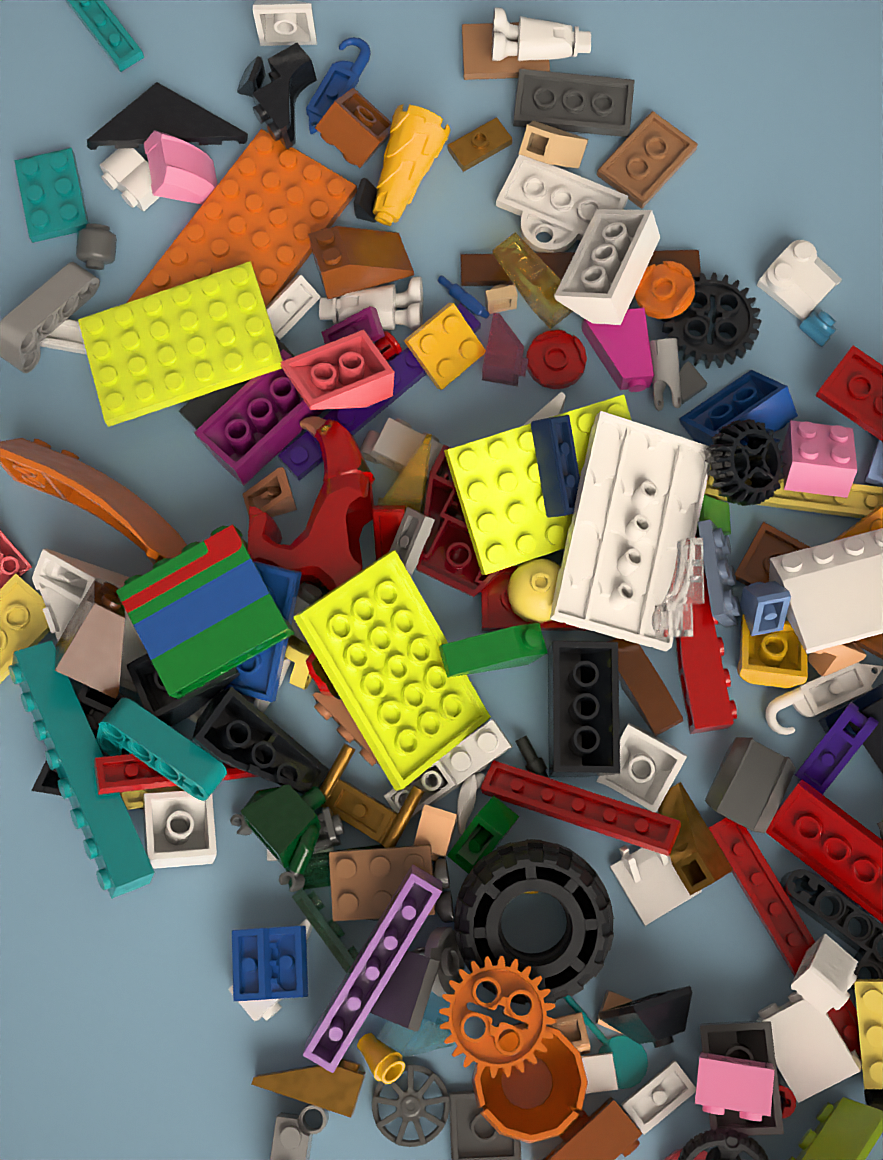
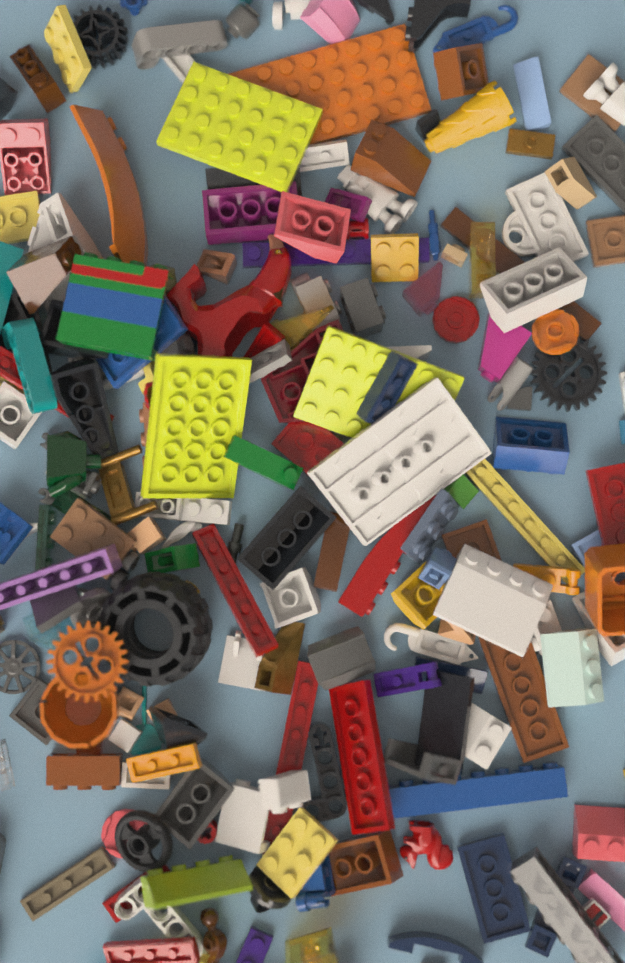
camera: 40 degrees right, 10 degrees up
yellow cone [357,1033,405,1084] -> none
light yellow cylinder [507,558,561,624] -> none
clear slope [652,538,704,638] -> none
bright pink brick [695,1052,775,1121] -> none
black gear [705,419,787,506] -> none
bright pink brick [782,420,857,498] -> none
none -> light orange plate [126,742,202,783]
none -> white tile [273,1,283,30]
none -> dark grey brick [340,278,386,338]
none -> light blue slope [513,56,551,131]

